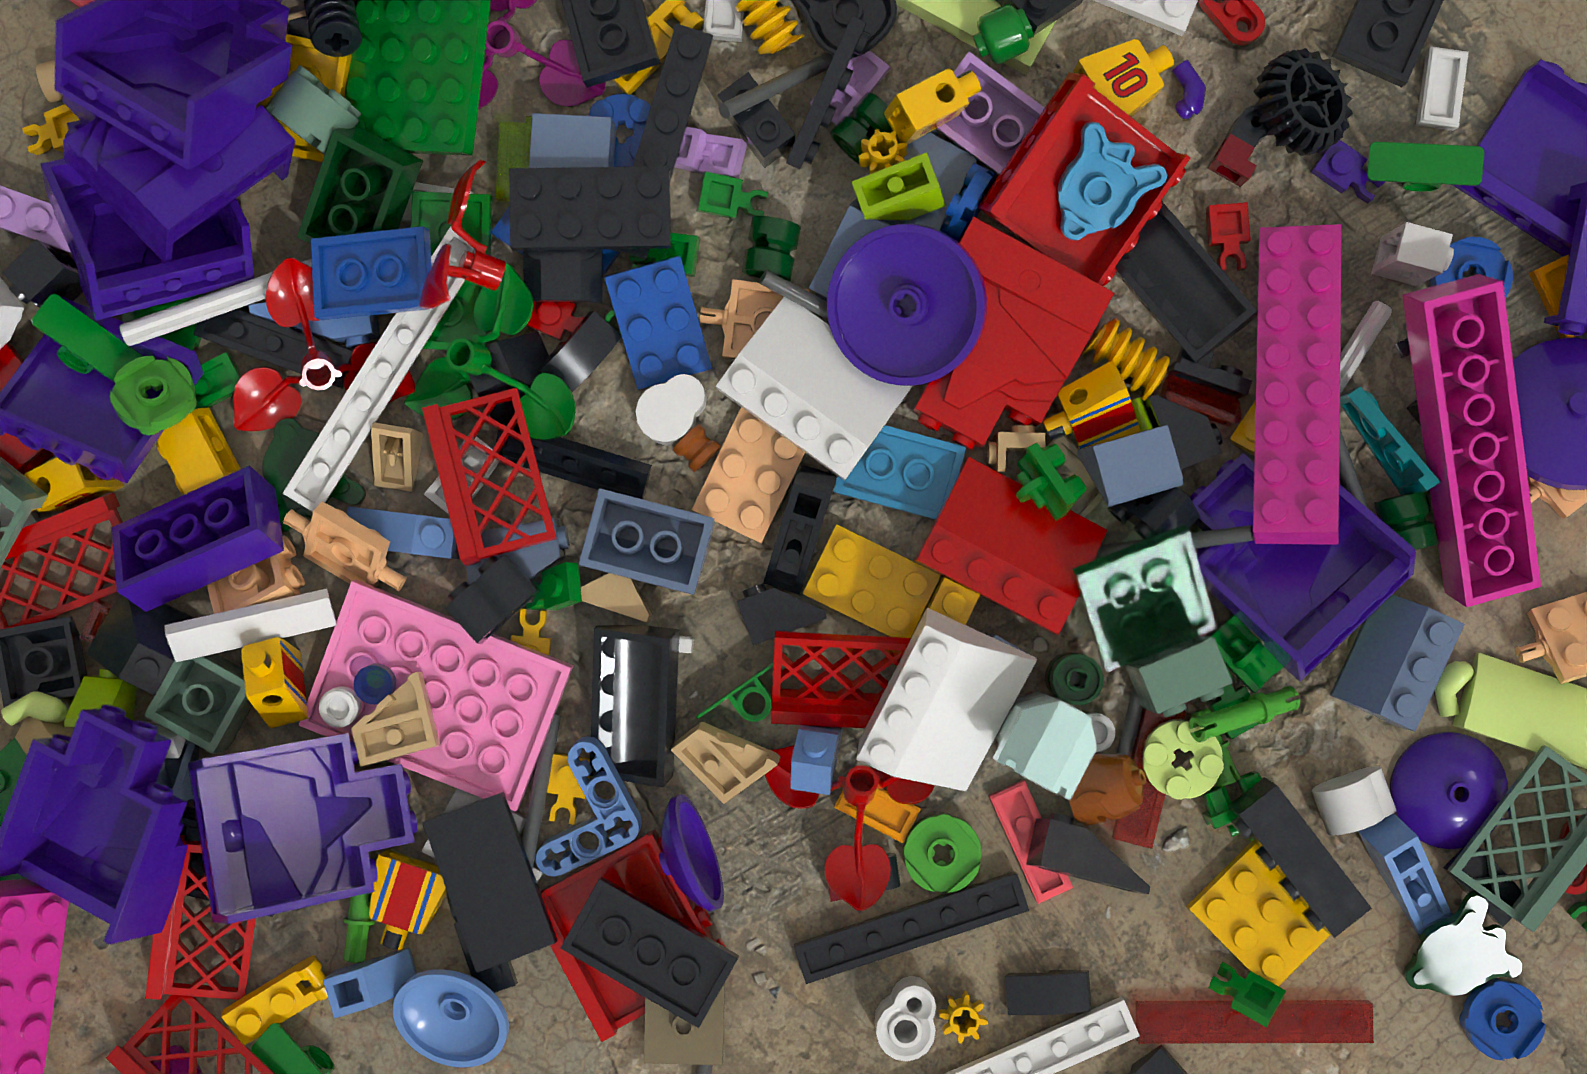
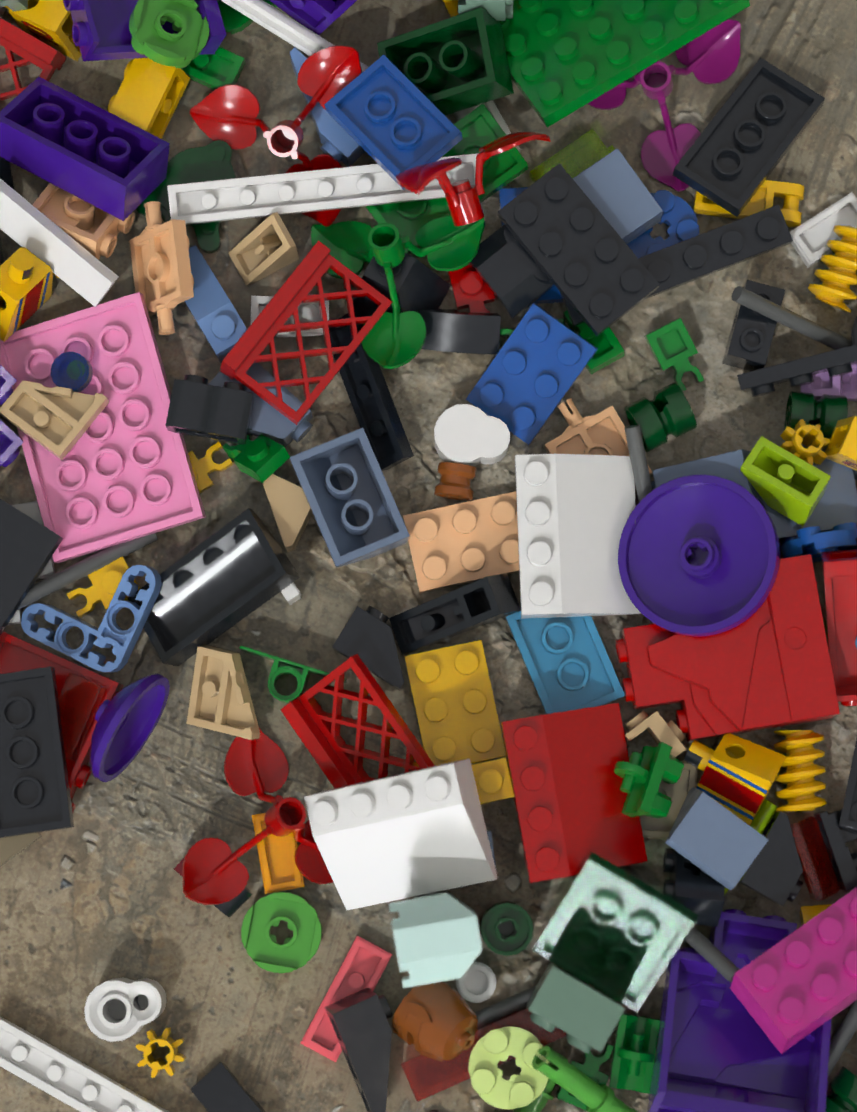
camera: 55 degrees right, 5 degrees down
black plate [193,309,352,389] -> none
white tile [319,686,361,728] -> none
lavender slope [675,127,747,179] -> none
medium blue slope [791,725,843,795] -> none
black plate [794,871,1029,984] -> none

